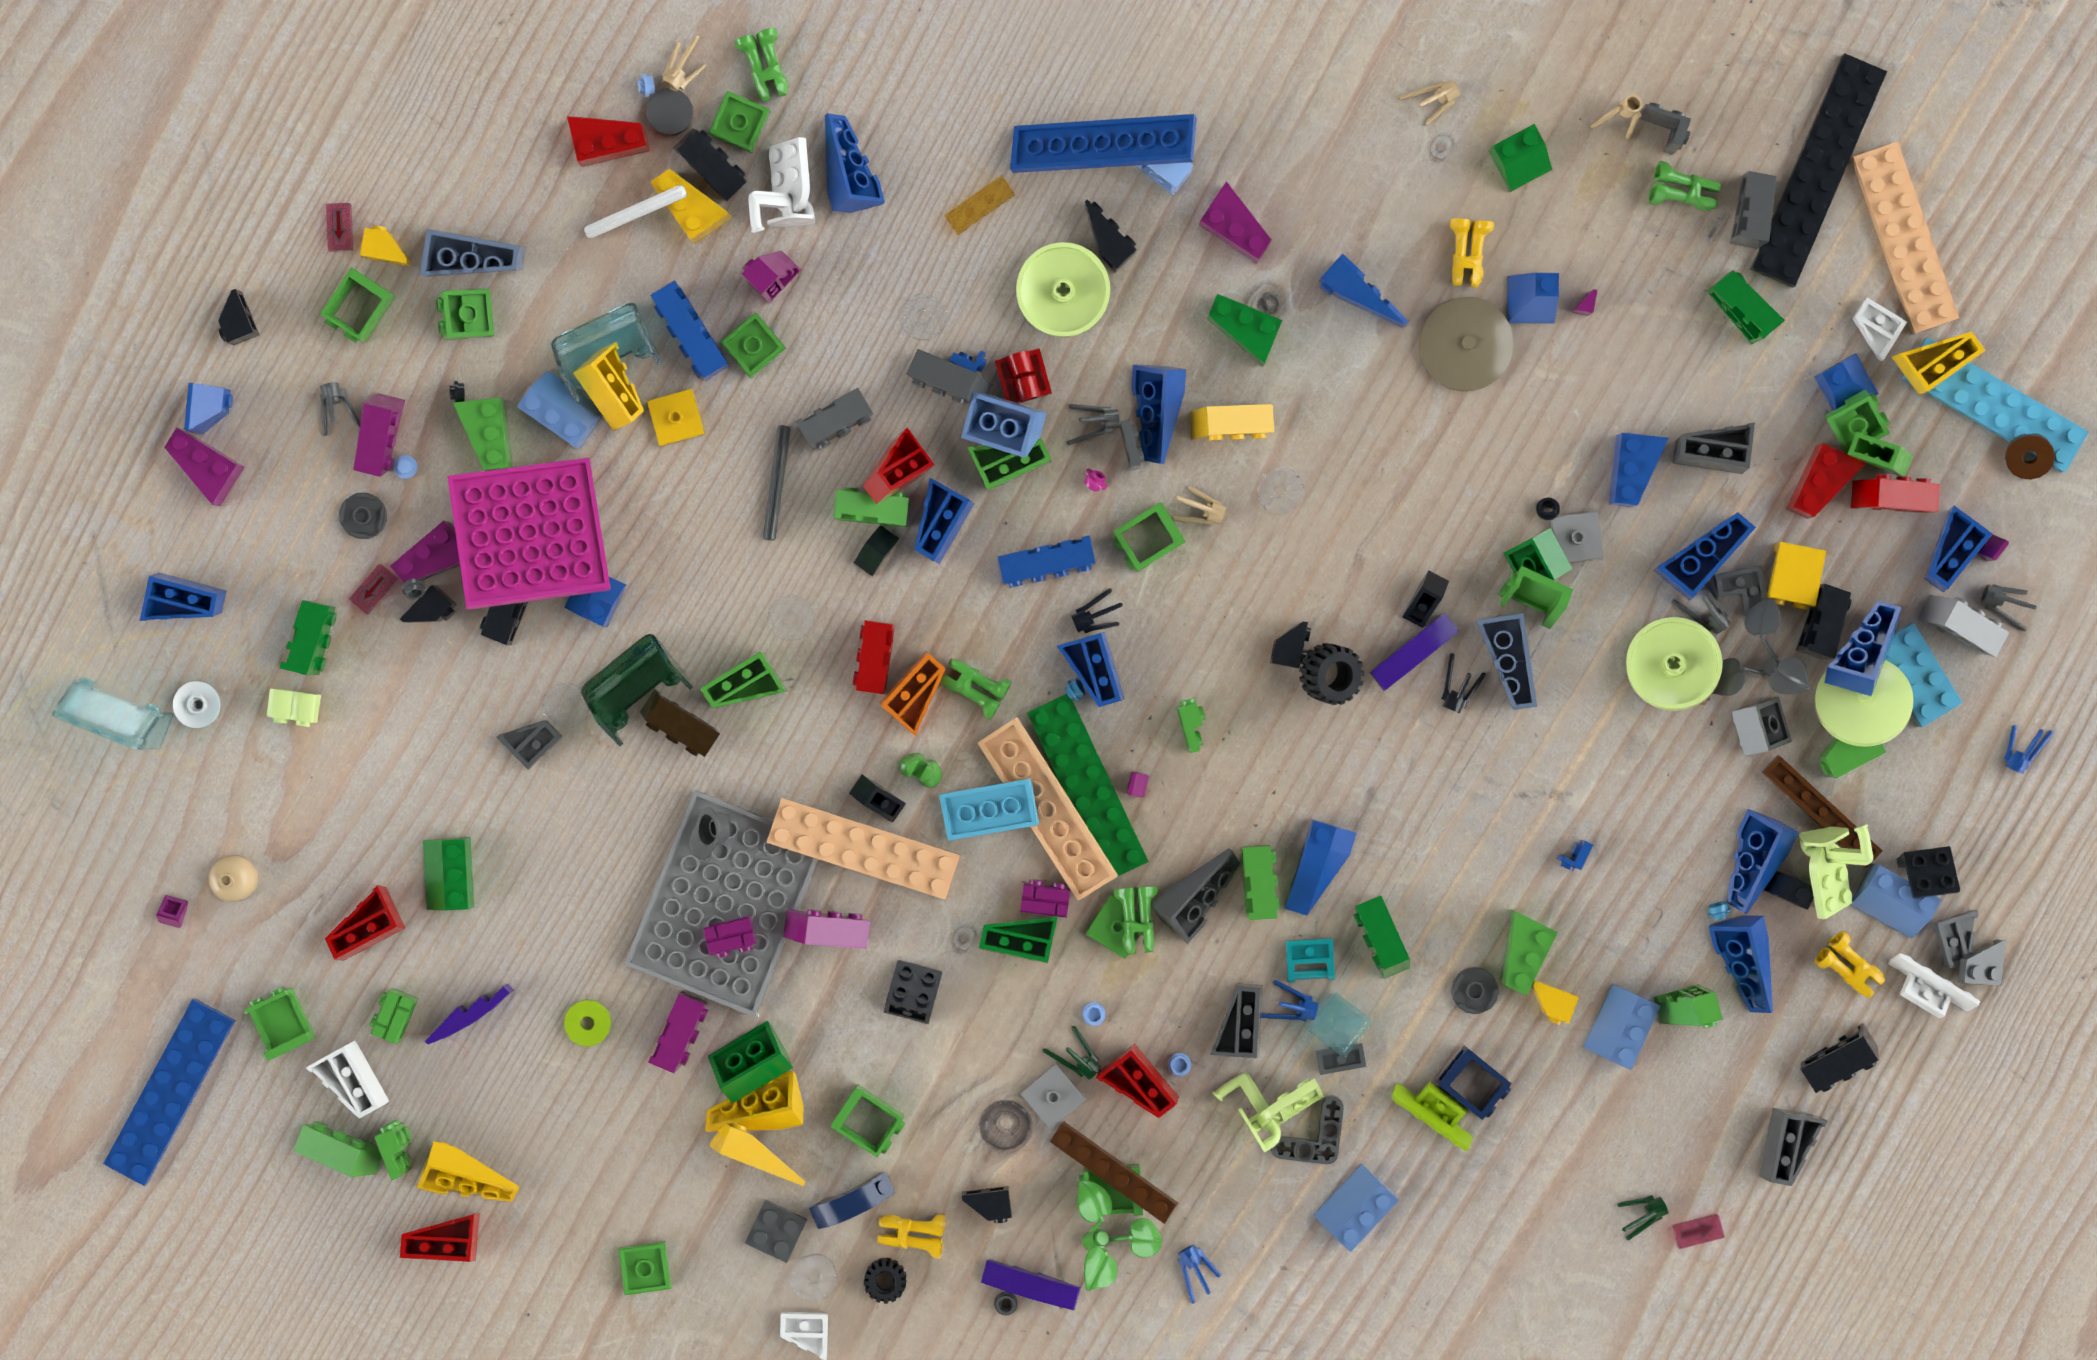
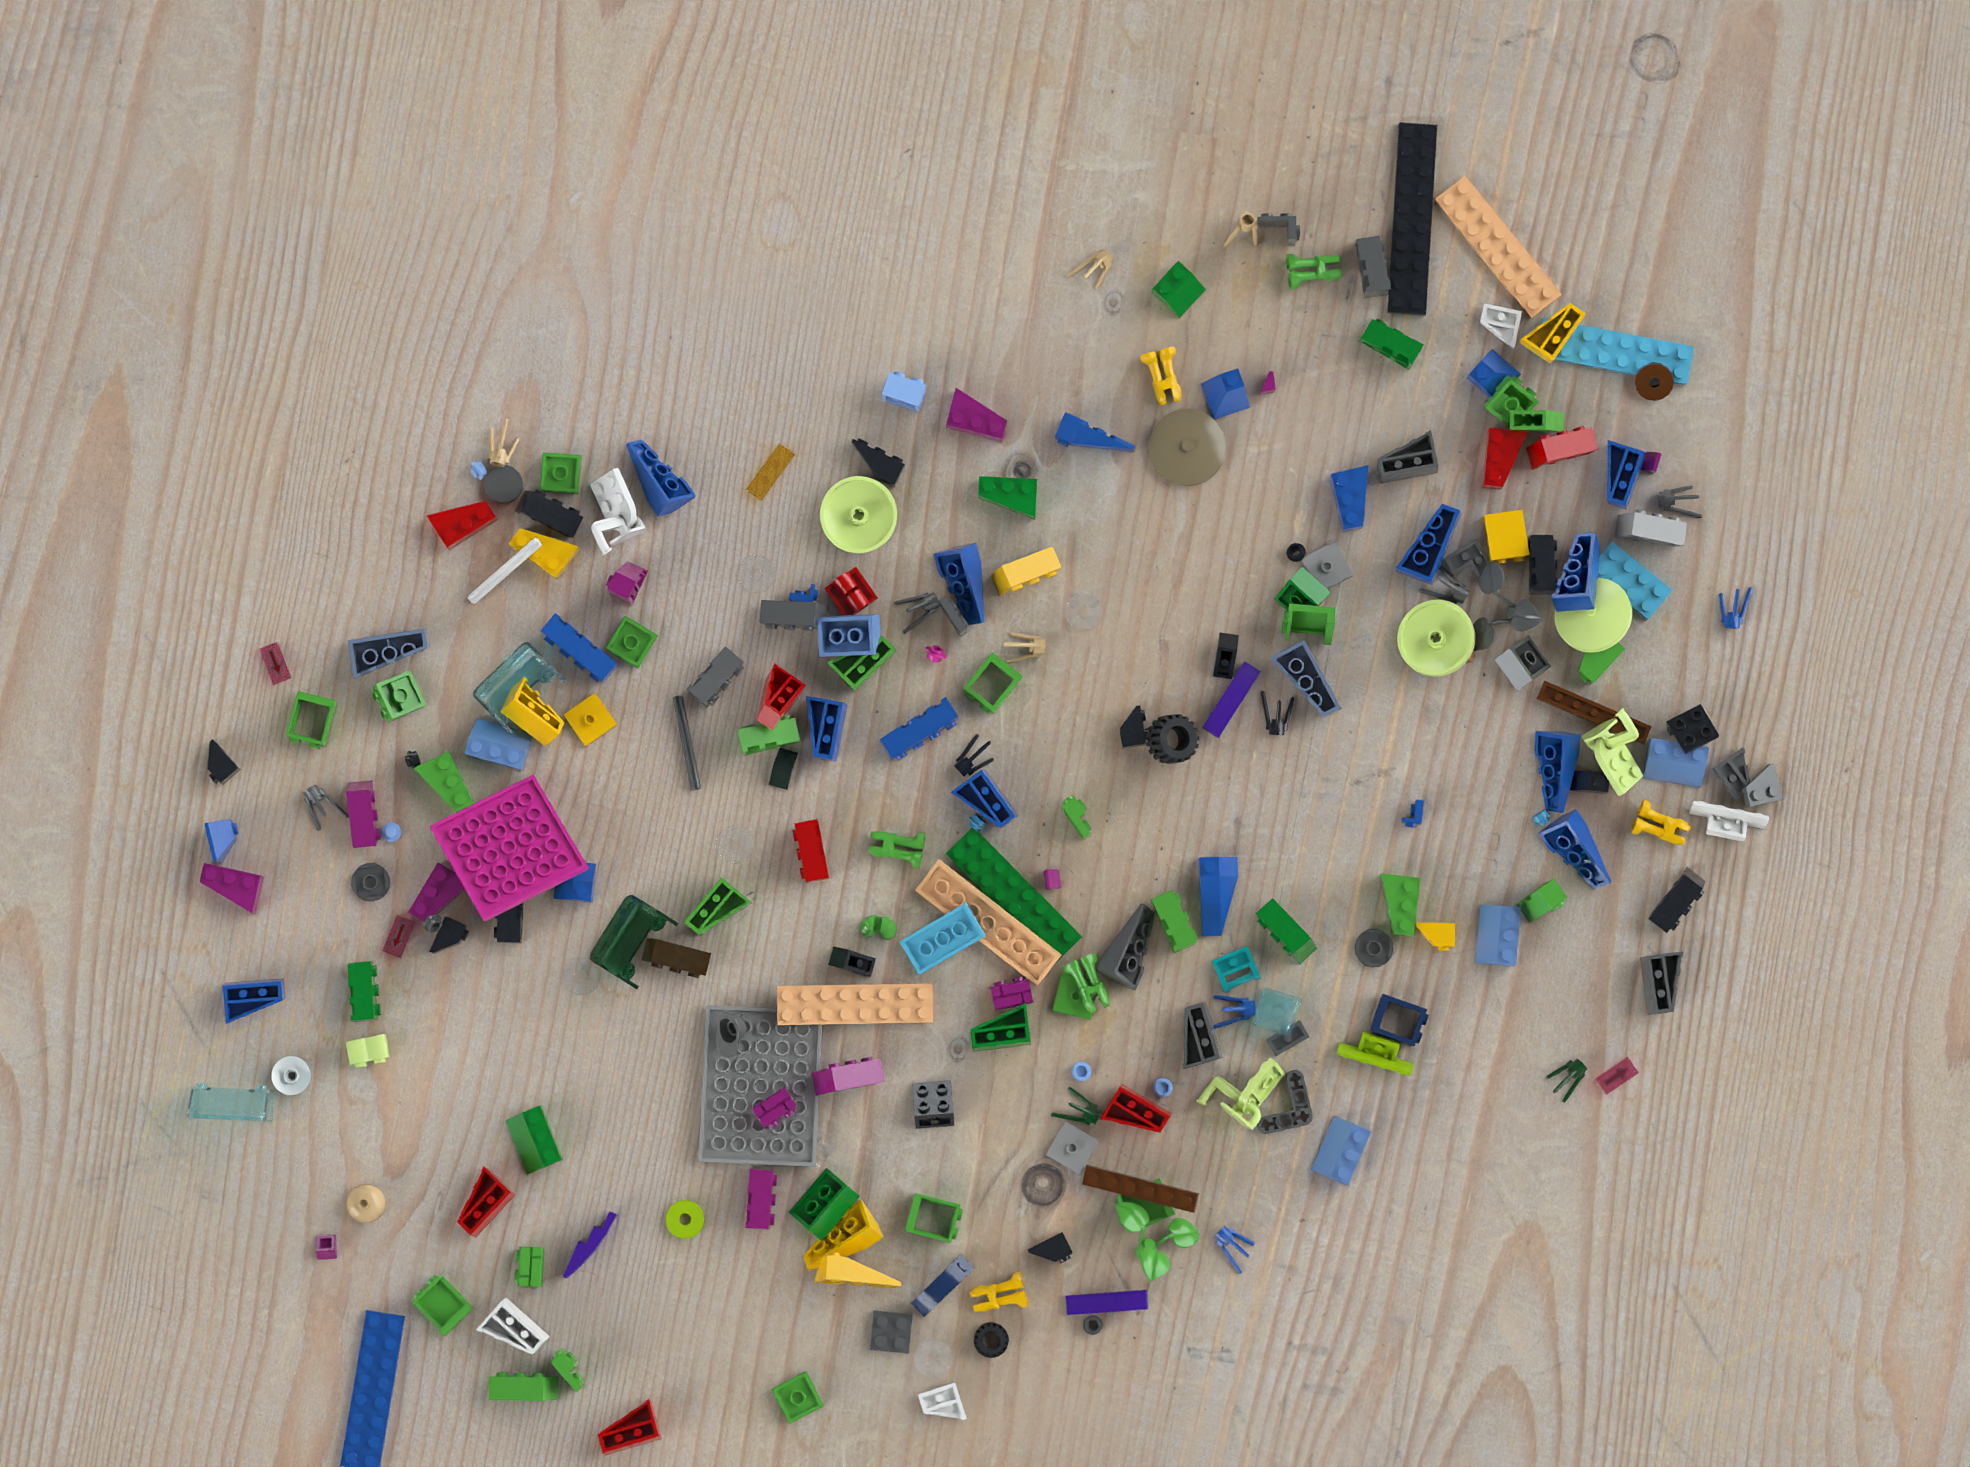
camera: 20 degrees left, 5 degrees down
yellow slope [360,225,412,267] -> none
yellow wedge [416,1141,519,1202] -> none
dark grey wing [496,720,563,769] -> none
bright green piece [734,28,788,102] -> none
orange wedge [879,651,946,736] -> none
blue plate [1010,114,1197,173] -> none

